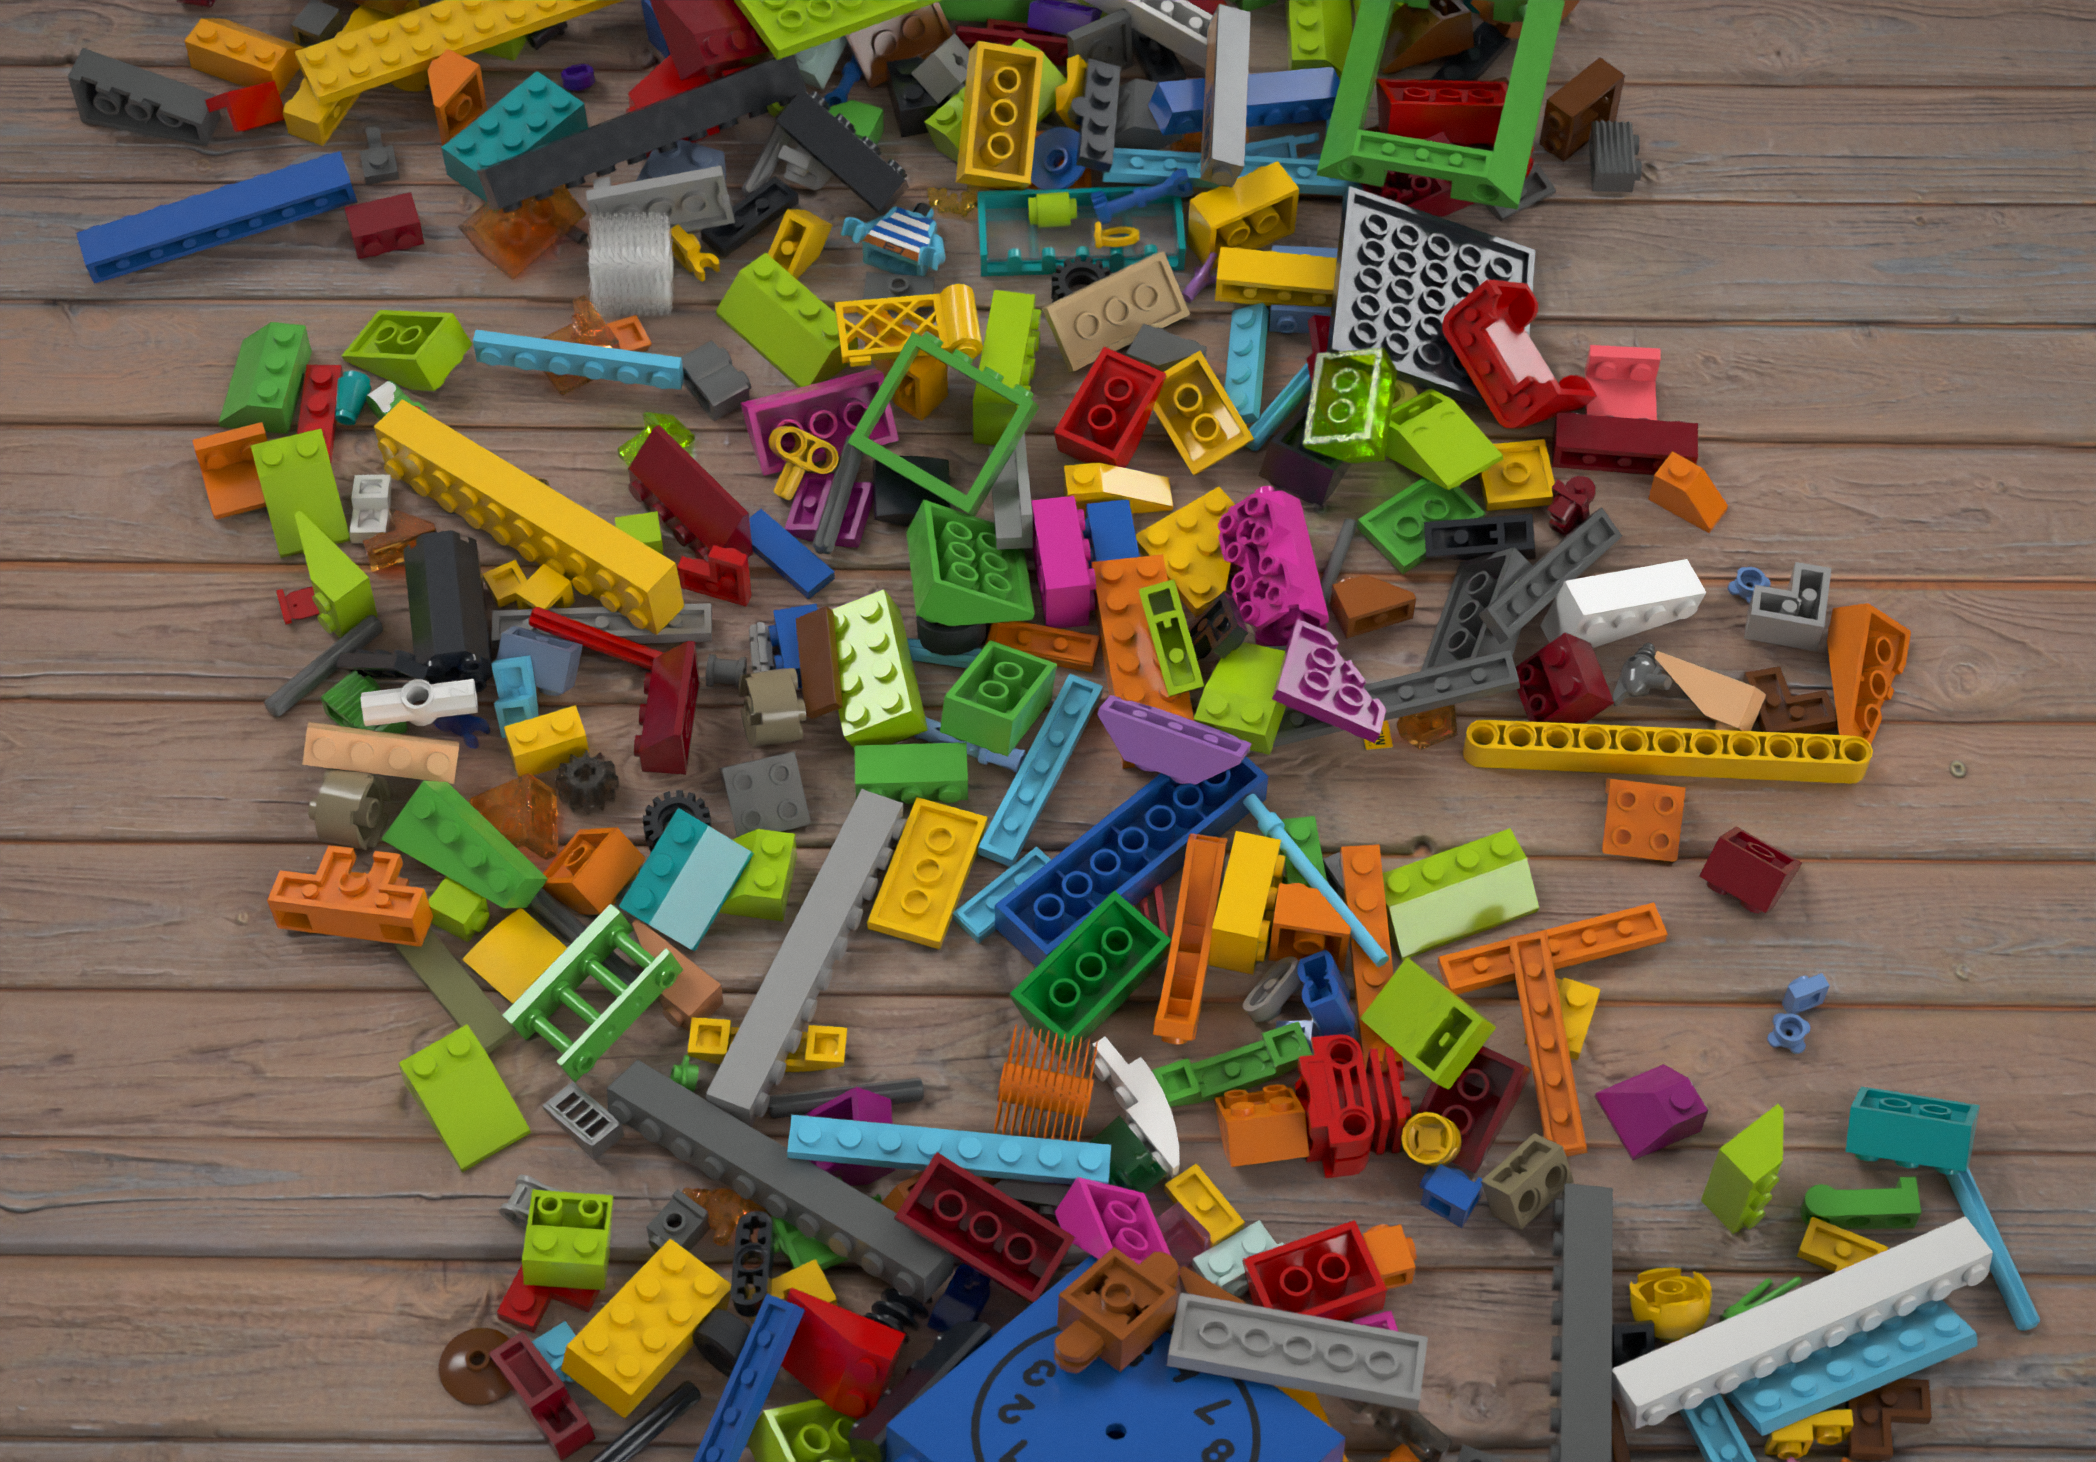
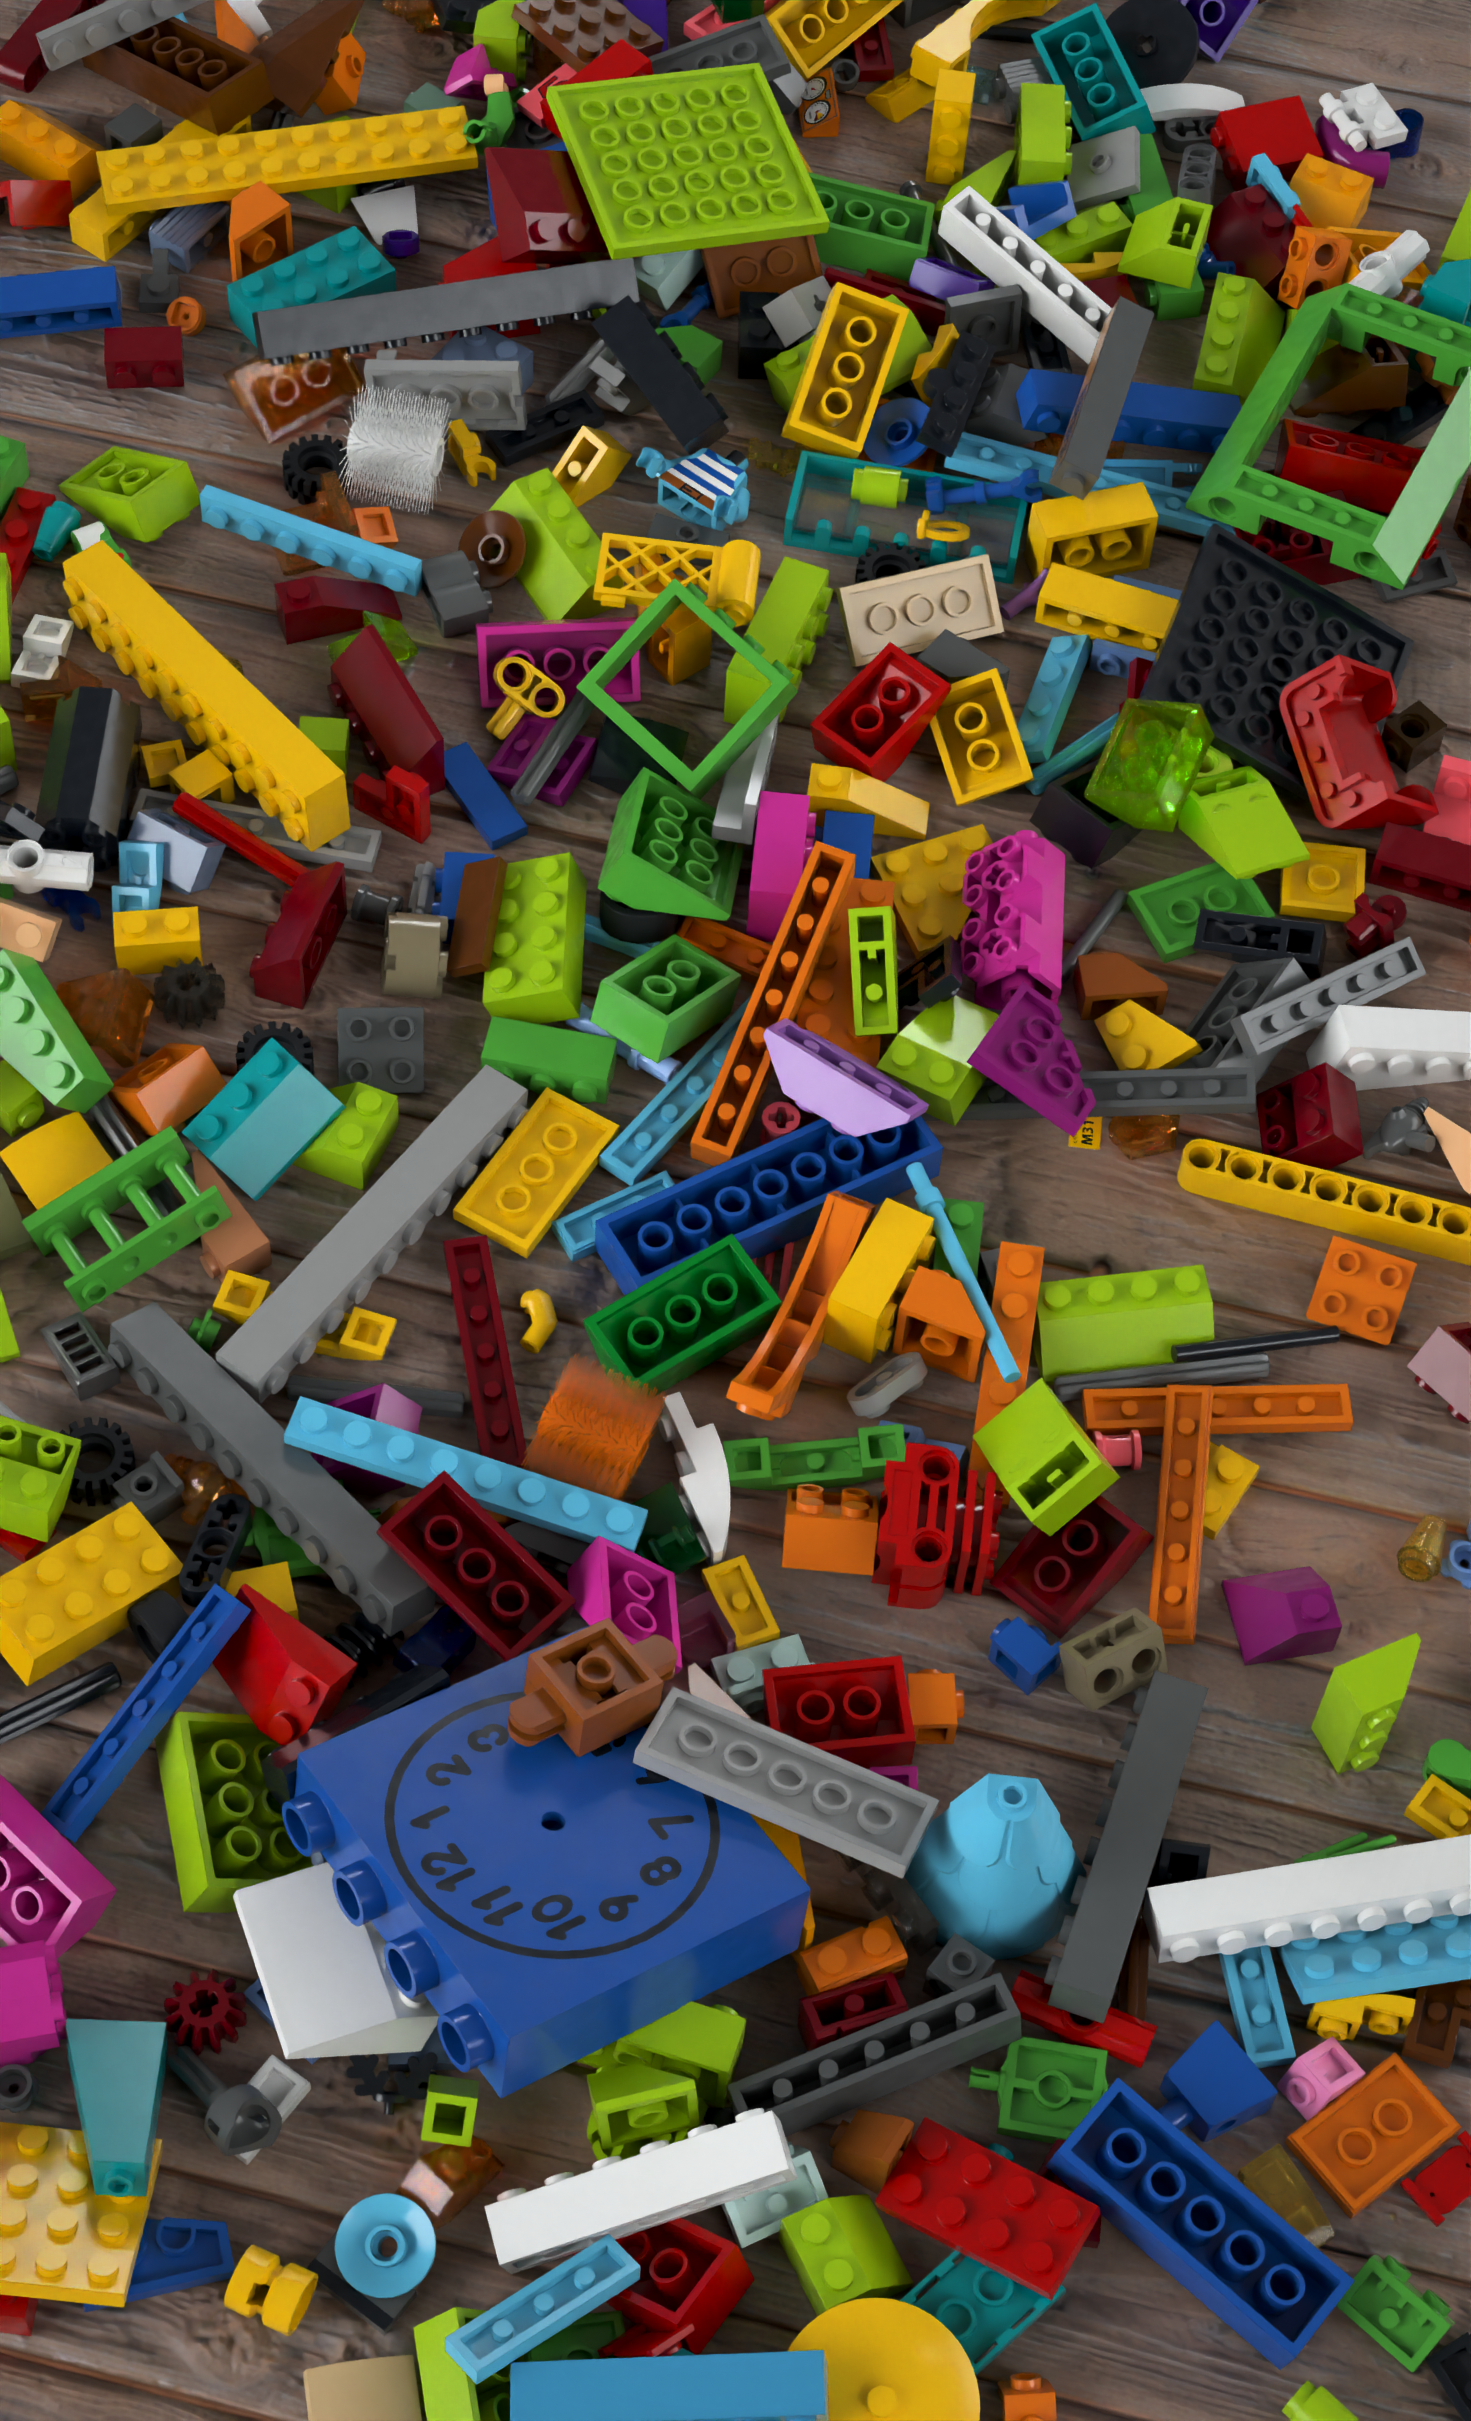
camera: 10 degrees right, 0 degrees up
blue brick [1297,950,1355,1036] -> none
yellow wheel [1401,1112,1462,1167] -> none
yellow cylinder [1629,1267,1712,1343] -> none
none -> black tyre [59,1417,136,1506]
none -> sand blue brick [148,201,231,273]
none -> orange tile [166,296,206,337]
none -> dark red slope [274,576,402,645]
none -> black tyre [282,434,353,508]
none -> white sticker [350,185,418,245]
none -> dark red plate [443,1235,529,1470]
none -> reddish brown dish [458,510,527,589]
none -> yellow arm [520,1289,558,1354]
none -> orange brick [690,840,856,1167]
none -> coral bush [760,1101,801,1146]
none -> medium azure cone [896,1773,1087,1960]
none -> dark grey axle [1053,1352,1270,1402]
none -> coral bush [1091,1430,1142,1470]
none -> yellow wing [1094,999,1203,1070]
none -> black bar [1170,1325,1340,1363]
none -> dark brown brick [1381,700,1447,773]
none -> clear yellow cone [1397,1515,1447,1583]

